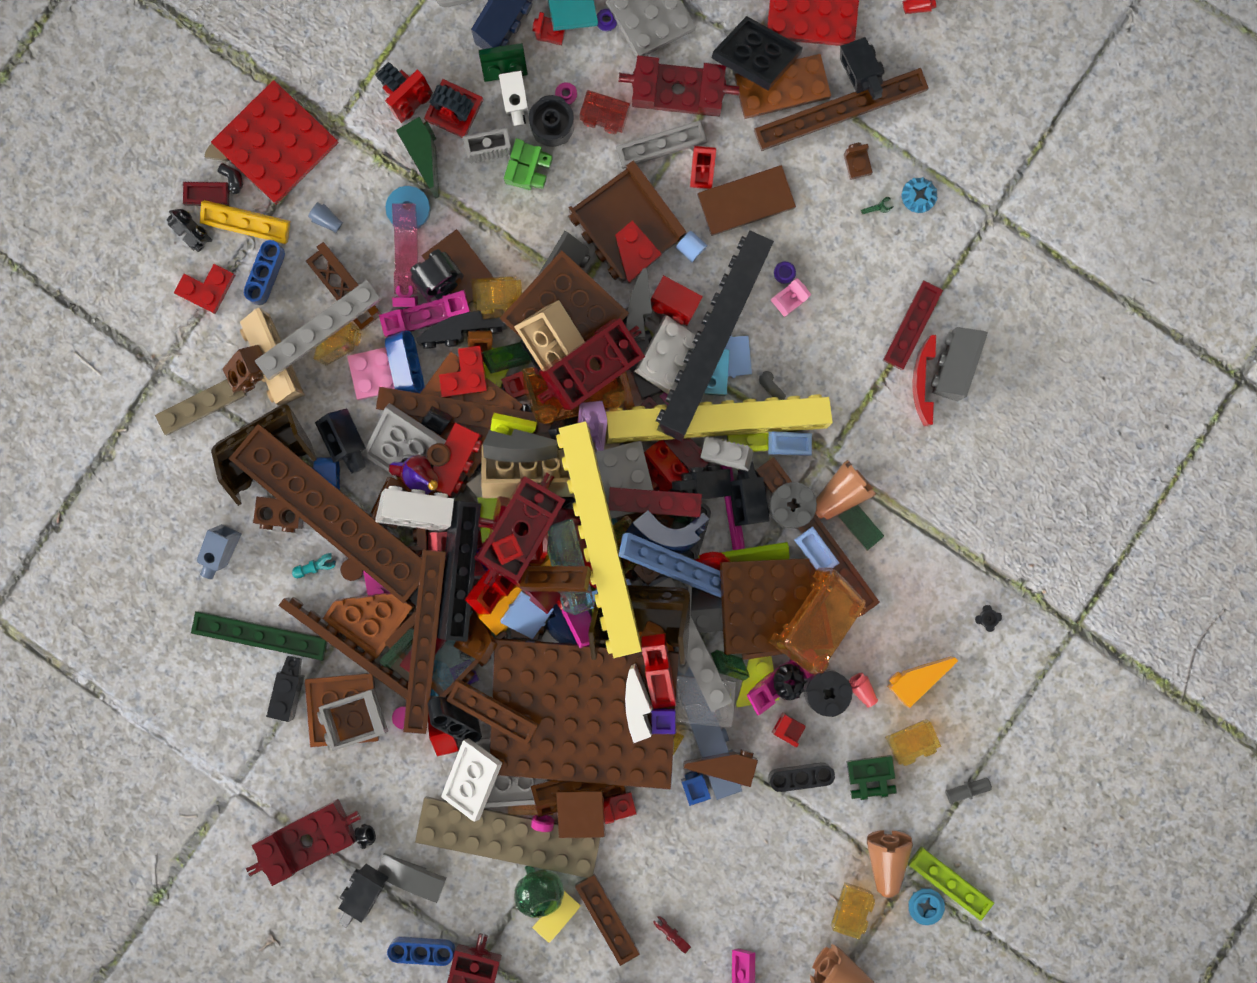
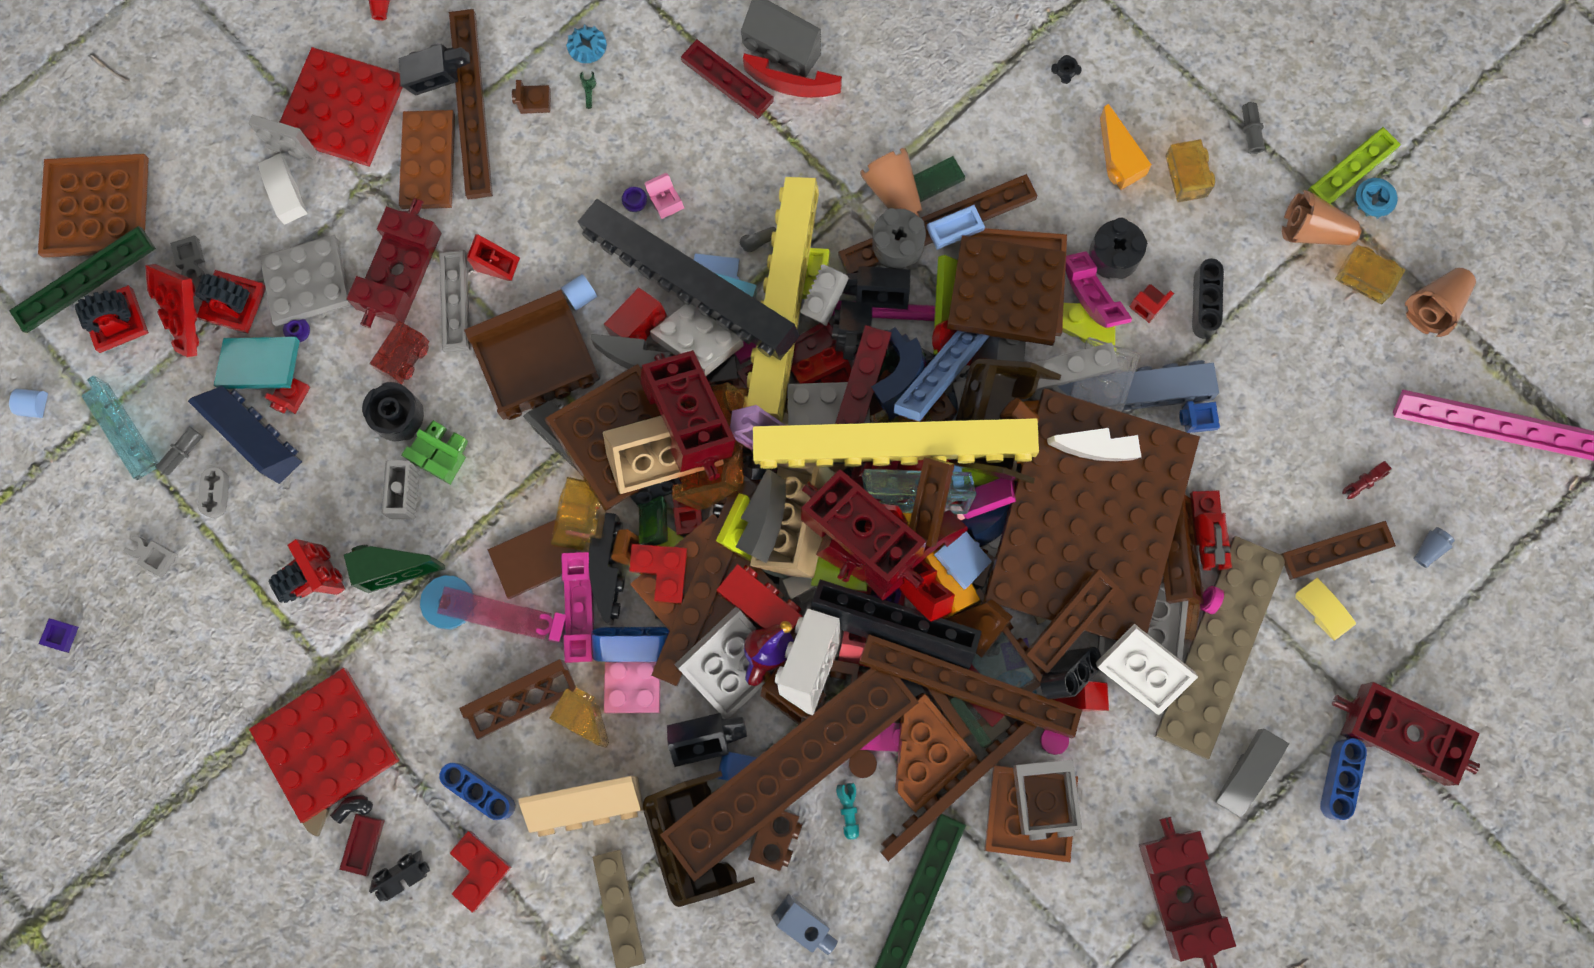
camera: 70 degrees left, 10 degrees down
yellow tile [199,200,291,244] -> none
reddish brown brick [222,345,264,393] -> none
light grey plate [255,280,381,380] -> none
black hinge [266,656,305,722] -> none
sand blue cone [308,202,343,233] -> none
black hinge [338,864,389,928] -> none
black plate [355,824,376,849] -> none
black brick [410,249,464,302] -> none
black tile [421,406,452,435] -> none
plate [424,79,484,138] -> none
reddish brown tile [427,443,451,466] -> none
dark green plate [479,43,528,82] -> none
red tile [491,533,524,565] -> none
white torso [499,71,529,127] -> none
clear green piece [514,866,564,918] -> none
dark pink plate [555,82,577,105] -> none
reddish brown tile [556,790,606,838] -> none
red wing [615,221,662,283] -> none
red slope [641,634,676,709] -> none
dark purple plate [652,709,676,734] -> none
reddish brown slope [683,749,758,787] -> none
reddish brown tile [697,165,796,236] -> none
black plate [711,16,803,91] -> none
clear green tile [711,650,750,681] -> none
light blue tile [768,431,812,456] -> none
clear orange windscreen [769,568,866,674] -> none
black gear [773,664,807,701] -> none
dark green plate [846,755,897,800] -> none
coral cone [849,673,878,707] -> none

